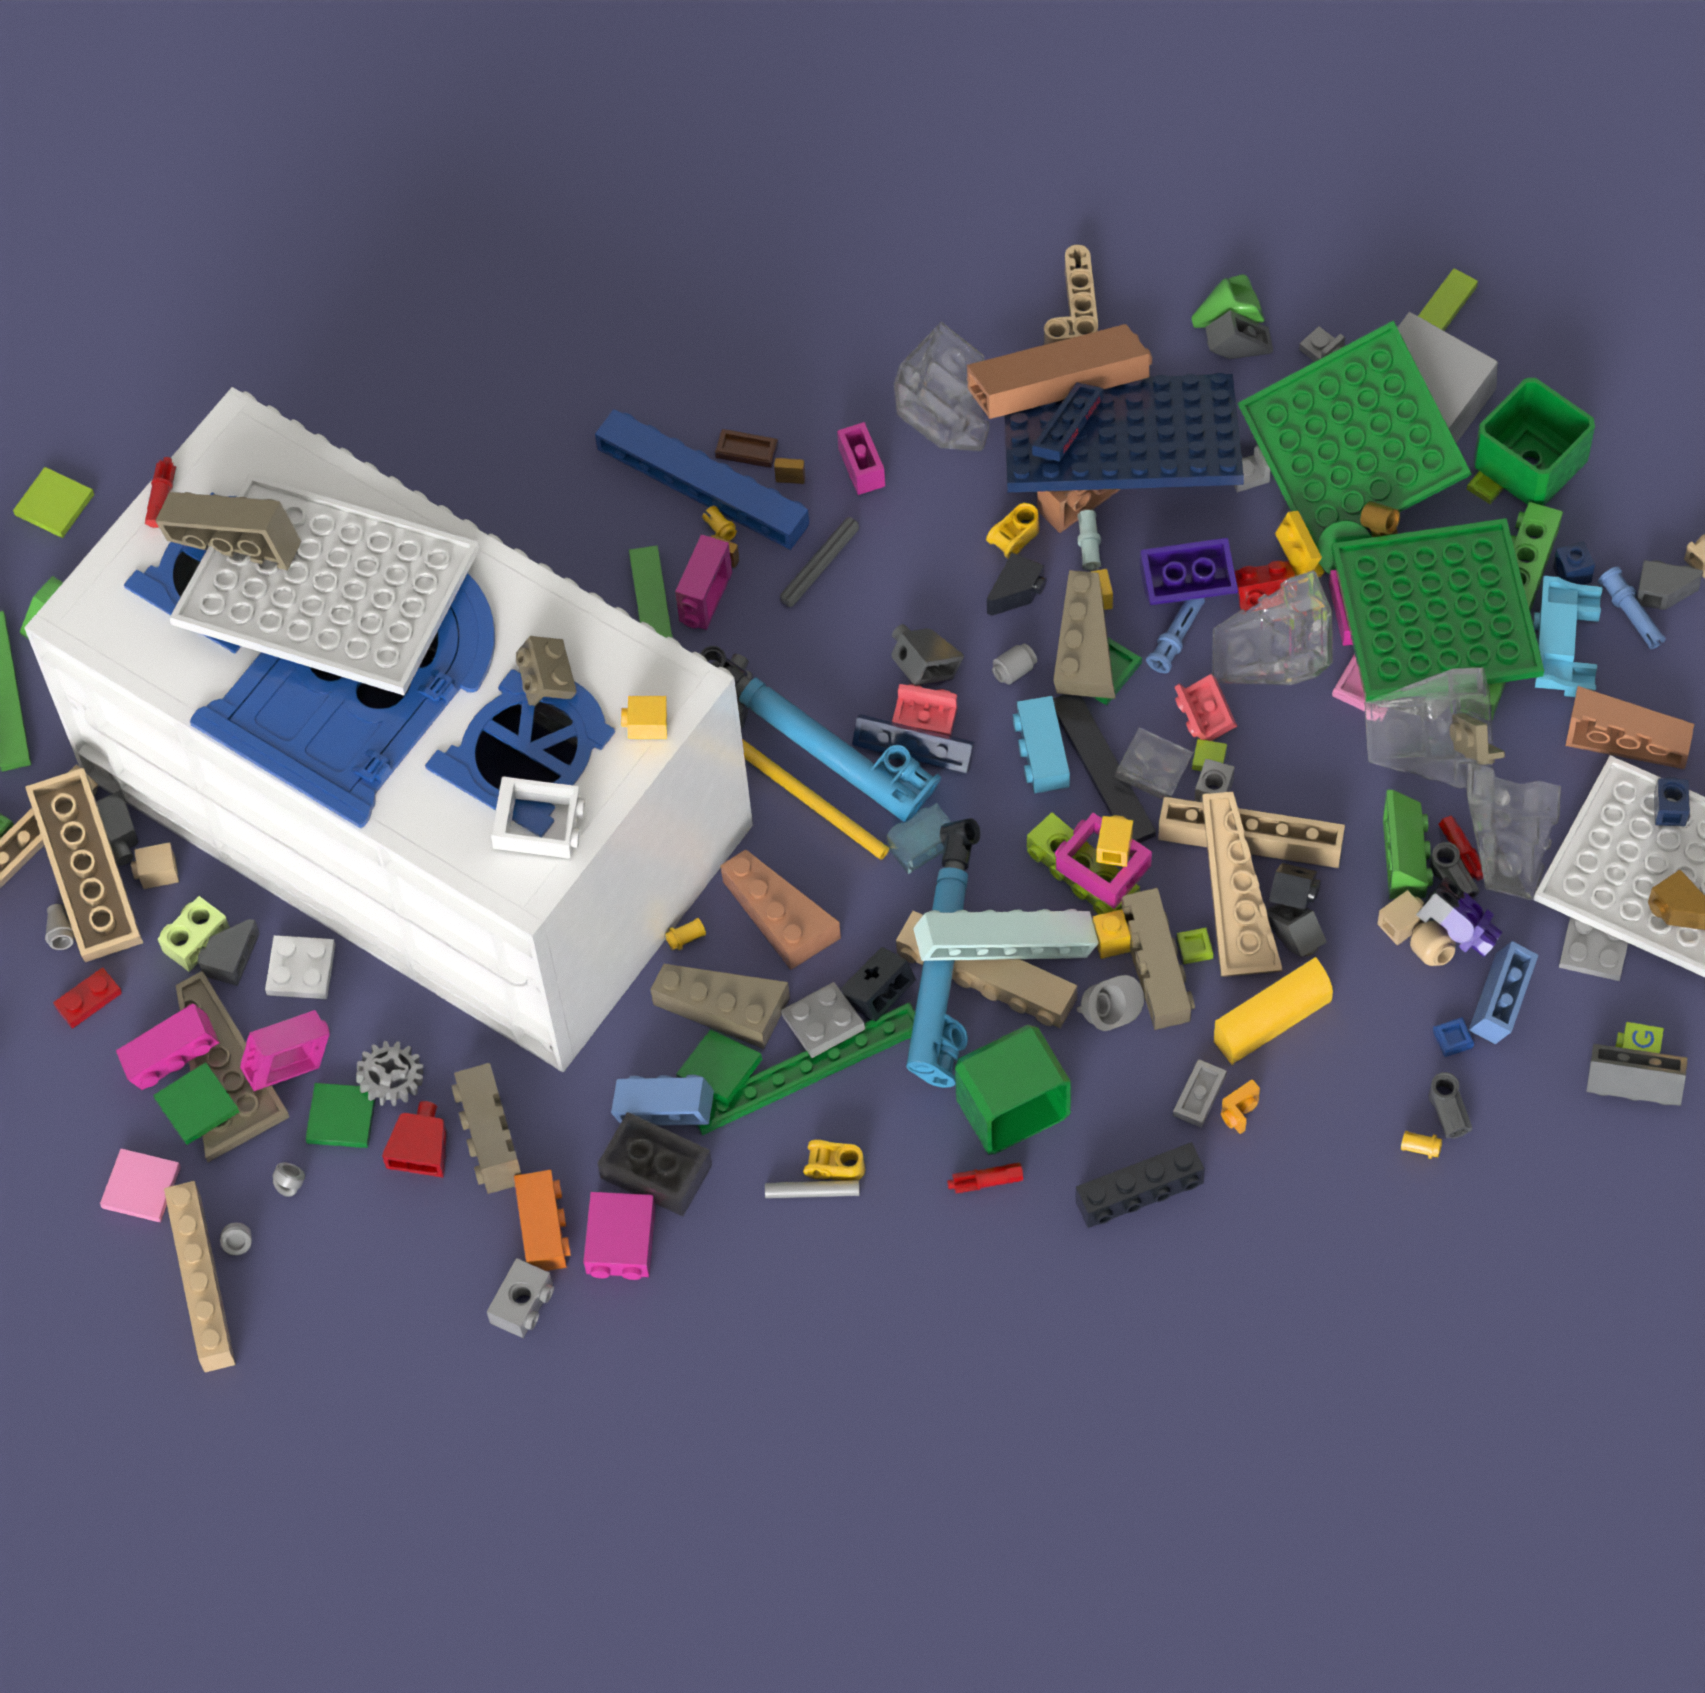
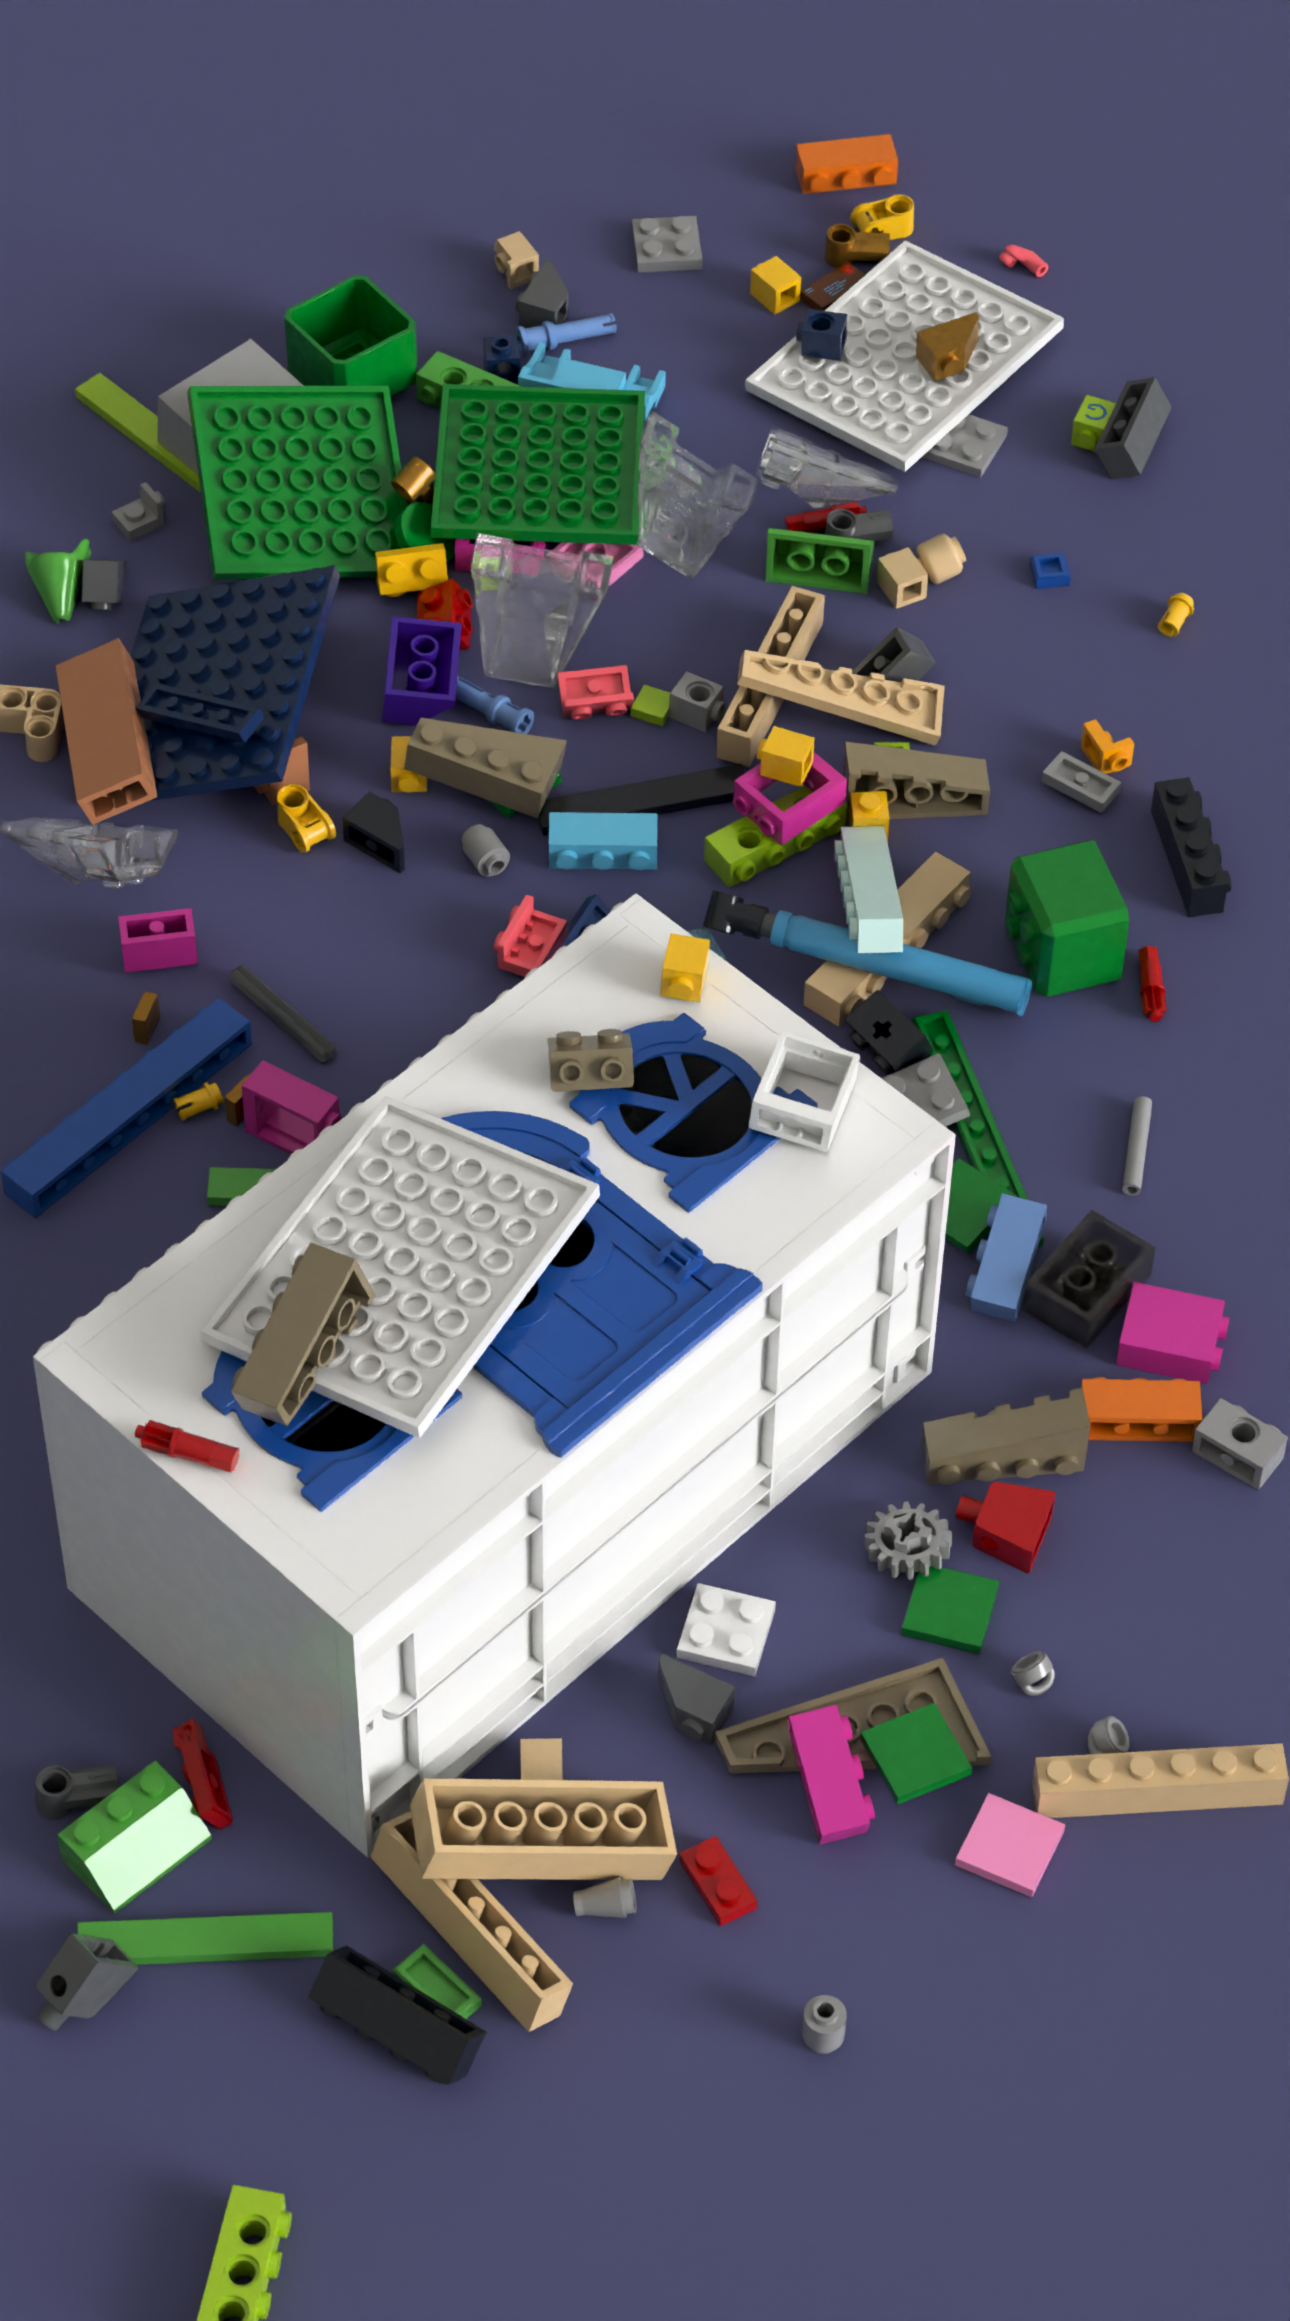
camera: 85 degrees left, 10 degrees down
yellowish green brick [158,896,230,972] -> none
dark pink window [240,1010,330,1091] -> none
reddish brown tile [715,429,778,468] -> none
yellow piece [803,1140,866,1181] -> none
dark grey torso [891,624,964,686] -> none
light grey piece [1076,975,1144,1031] -> none
light aqua pin [1077,510,1101,570] -> none
clear plate [1114,727,1193,800] -> none
yellow brick [1214,957,1333,1065] -> none
black brick [1269,863,1321,909] -> none
hips [1416,877,1502,957] -> none
dark grey piece [1428,1072,1472,1139] -> none
dark tan bracket [1449,713,1505,765] -> none
medium blue brick [1469,941,1539,1044] -> none
nougat wedge [1565,686,1694,769] -> none

